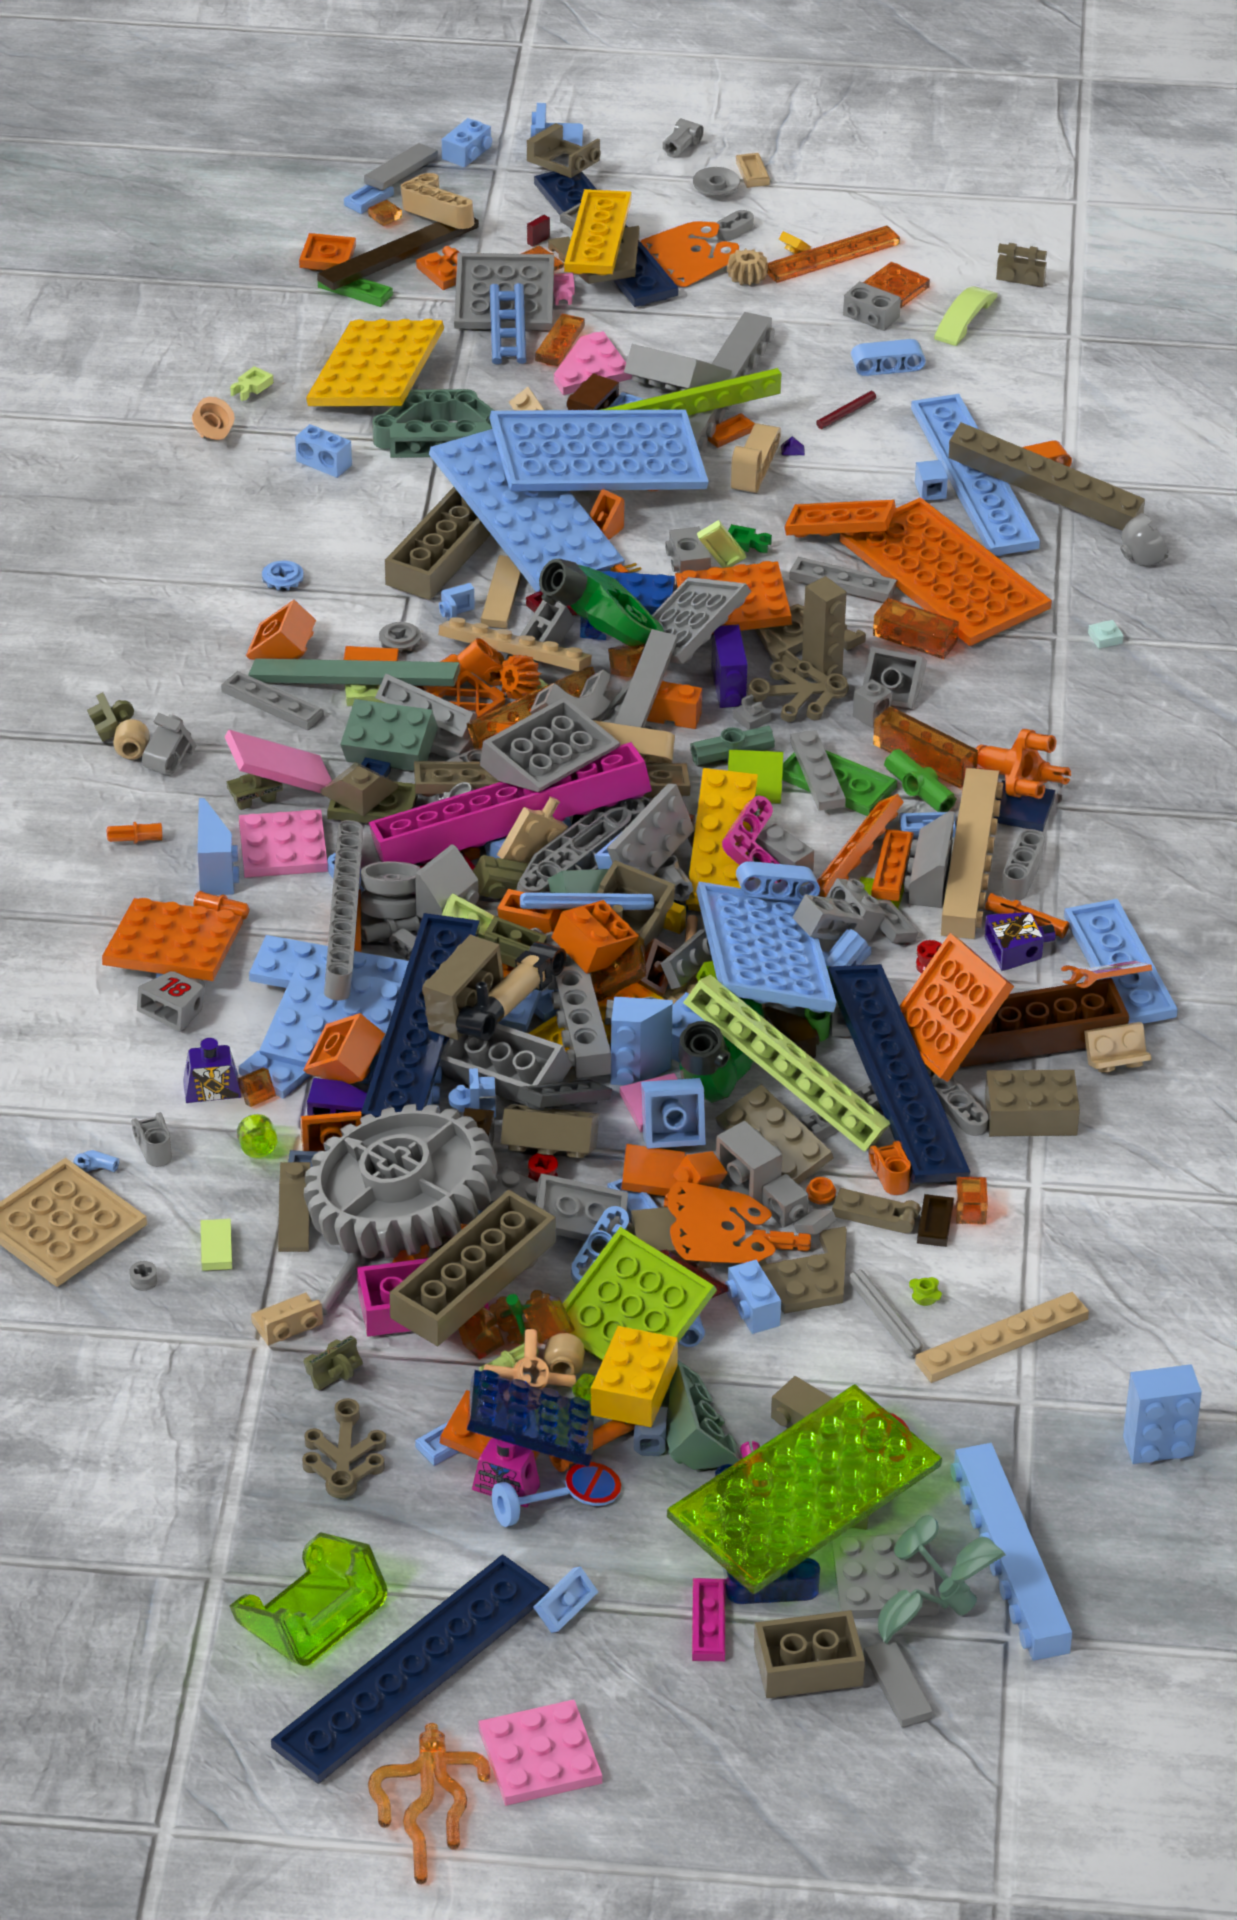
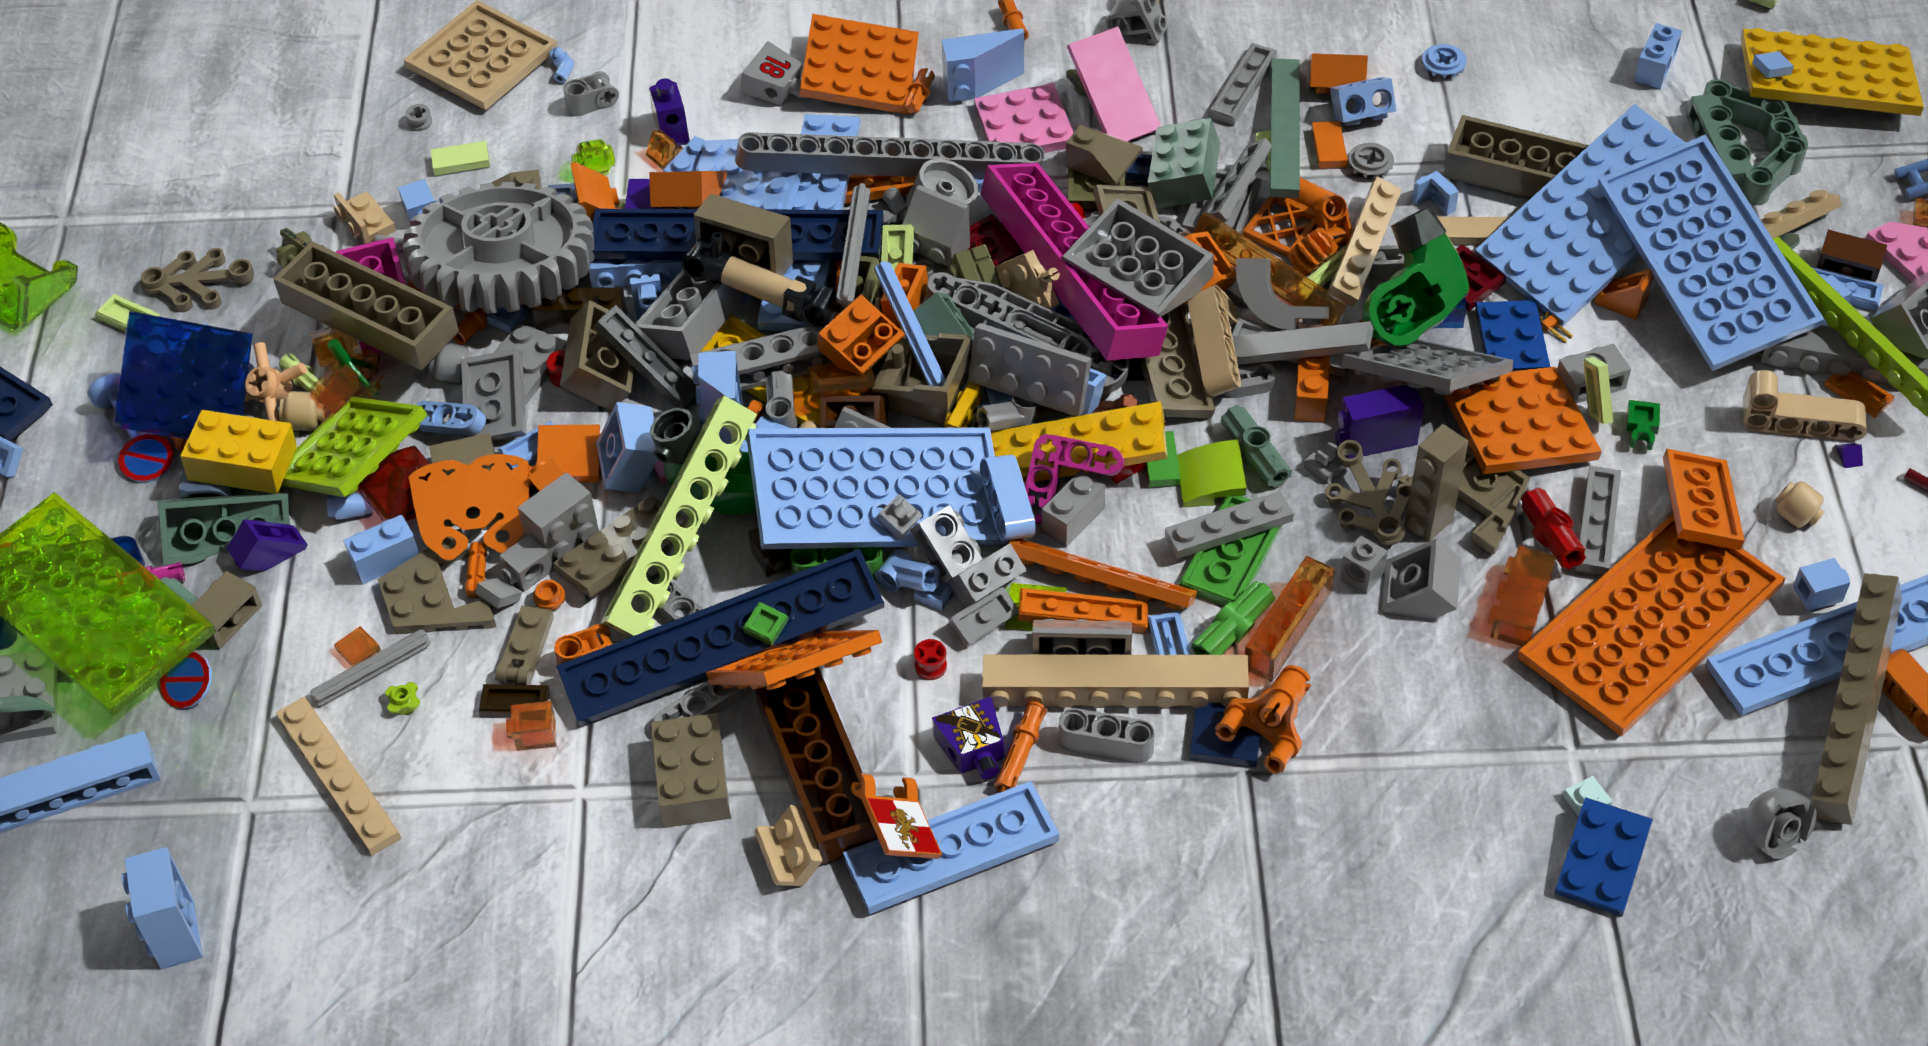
camera: 85 degrees right, 10 degrees up
none -> yellowish green tile [95,294,162,340]
none -> dark purple slope [226,519,308,571]
none -> clear orange tile [334,626,381,667]
none -> light blue brick [398,179,435,223]
none -> bright green tile [743,602,788,646]
none -> light grey axle [836,183,870,307]
none -> light grey tile [876,494,922,540]
none -> light blue brick [1330,76,1396,126]
none -> red piece [1521,487,1586,569]
none -> blue plate [1554,797,1653,916]
none -> light blue tile [1752,51,1794,78]
none -> tan head [1775,481,1825,528]

